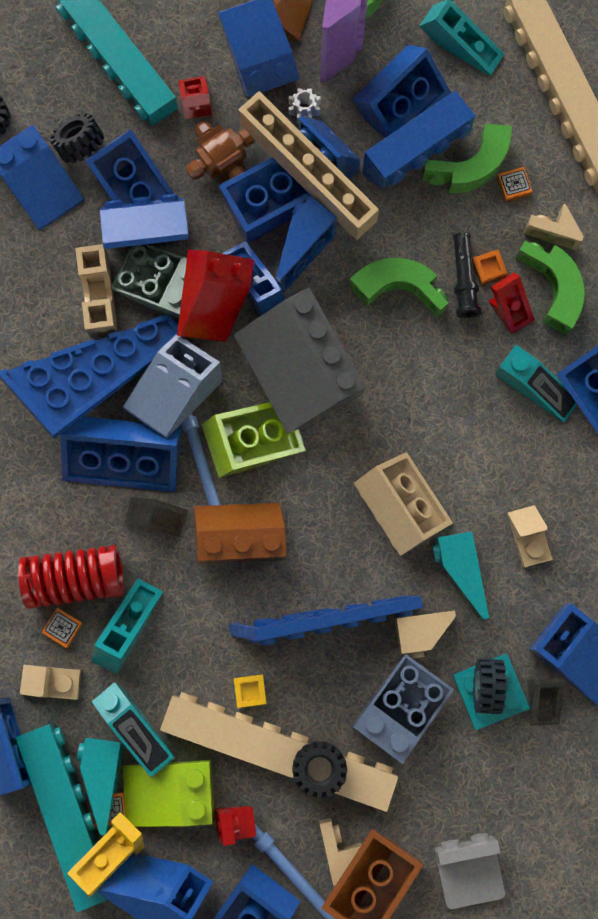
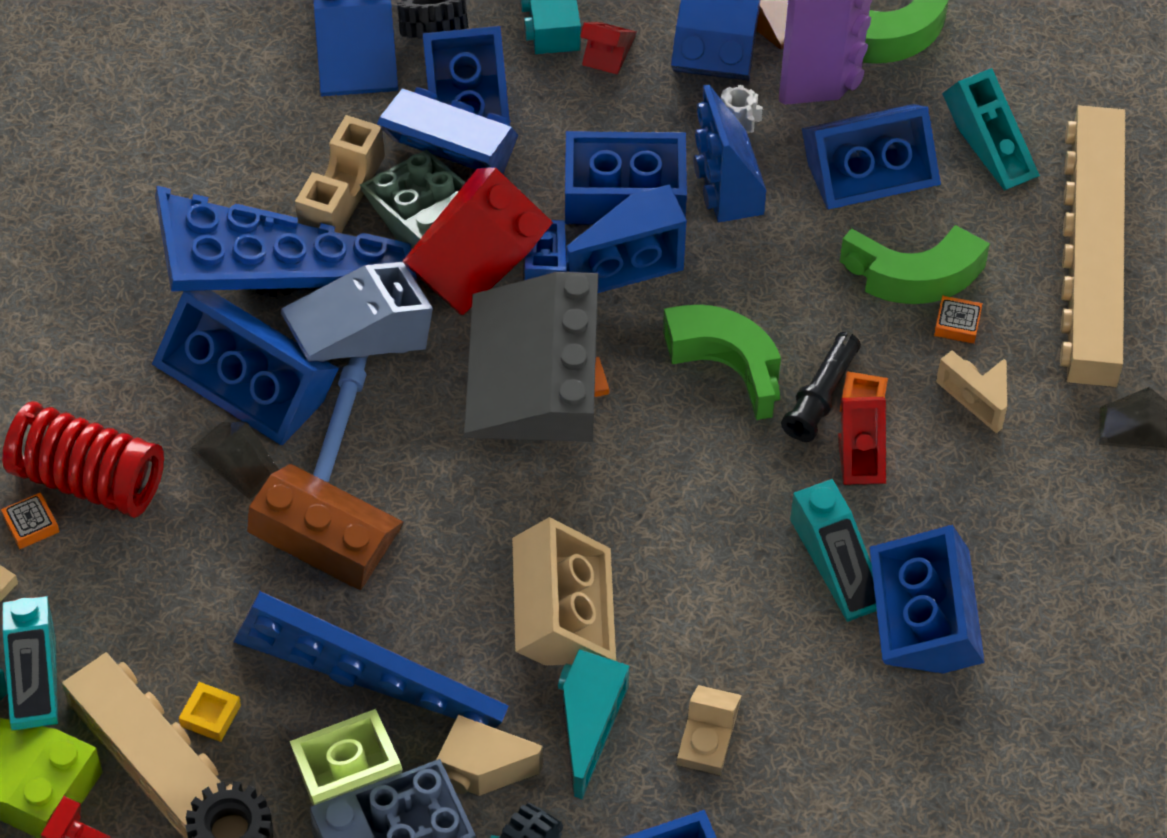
camera: 30 degrees right, 25 degrees down
teal slope [91,578,163,675] -> none
dark orange piece [186,121,255,183] -> none
lime slope [201,402,306,478] -> none
tan brick [238,91,379,240] -> none
blue slope [362,90,476,189] -> none
bright green arch [515,241,584,335] -> none
none -> yellowish green slope [289,709,403,806]

